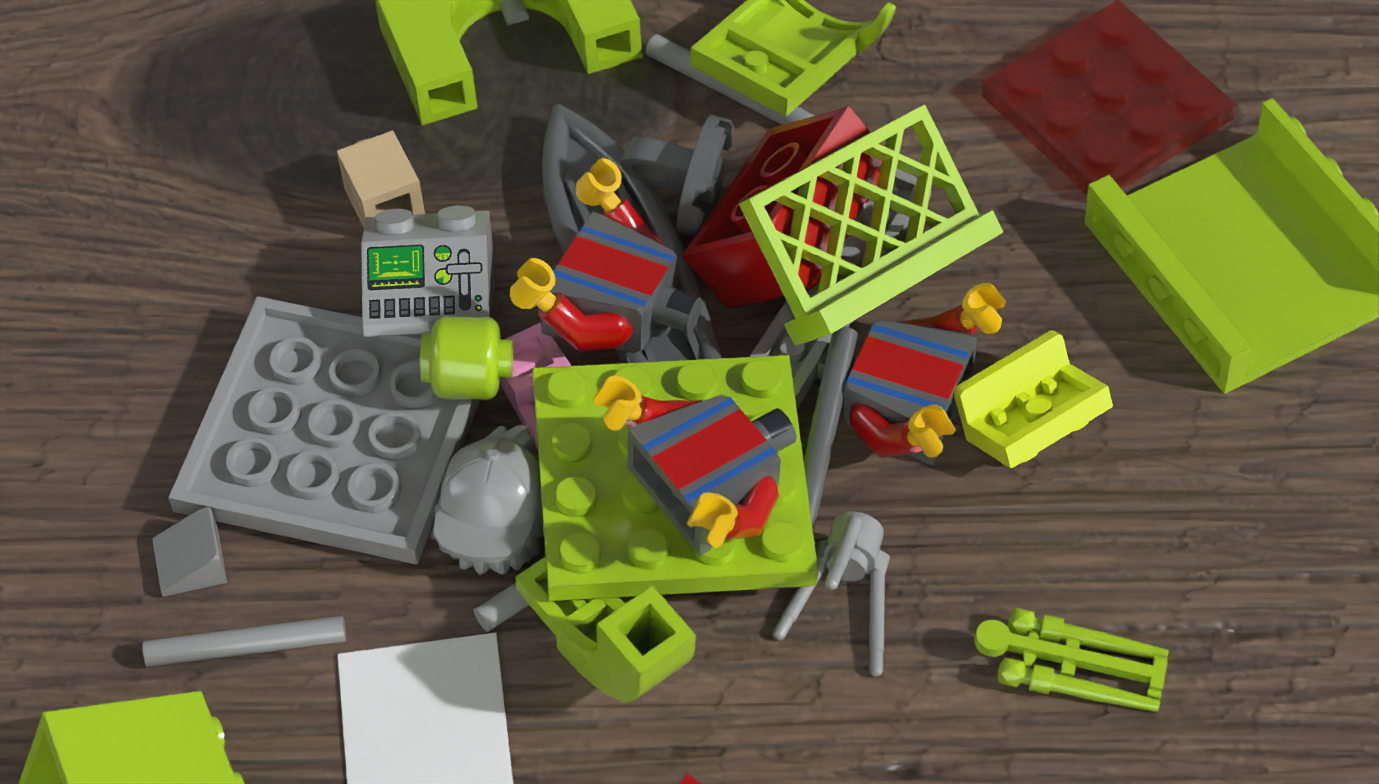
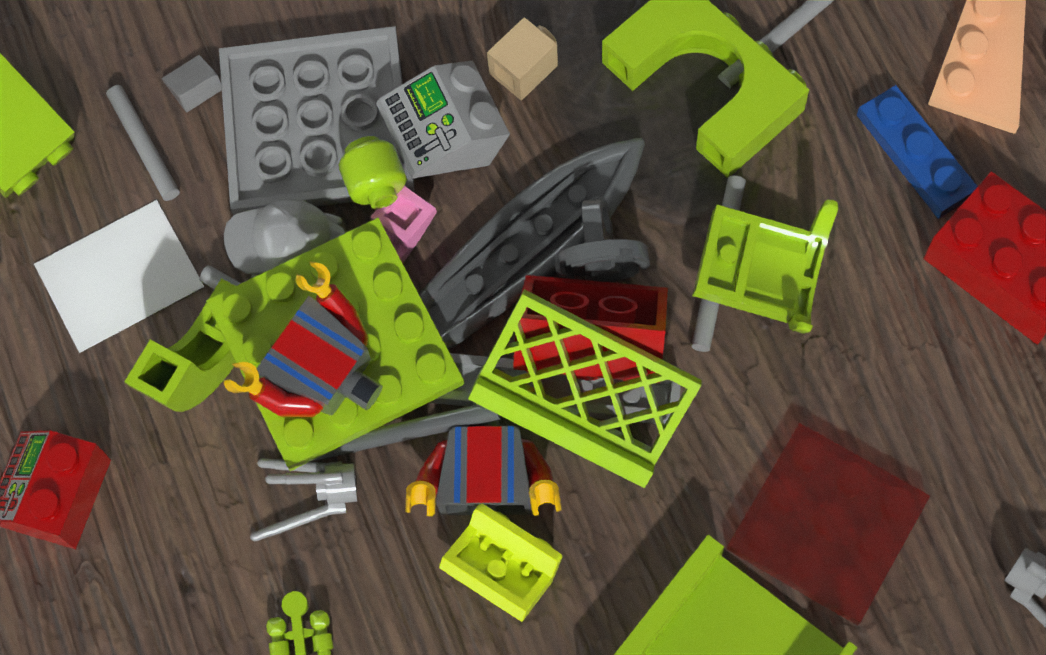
camera: 70 degrees right, 15 degrees up
torso [510,158,702,353] -> none

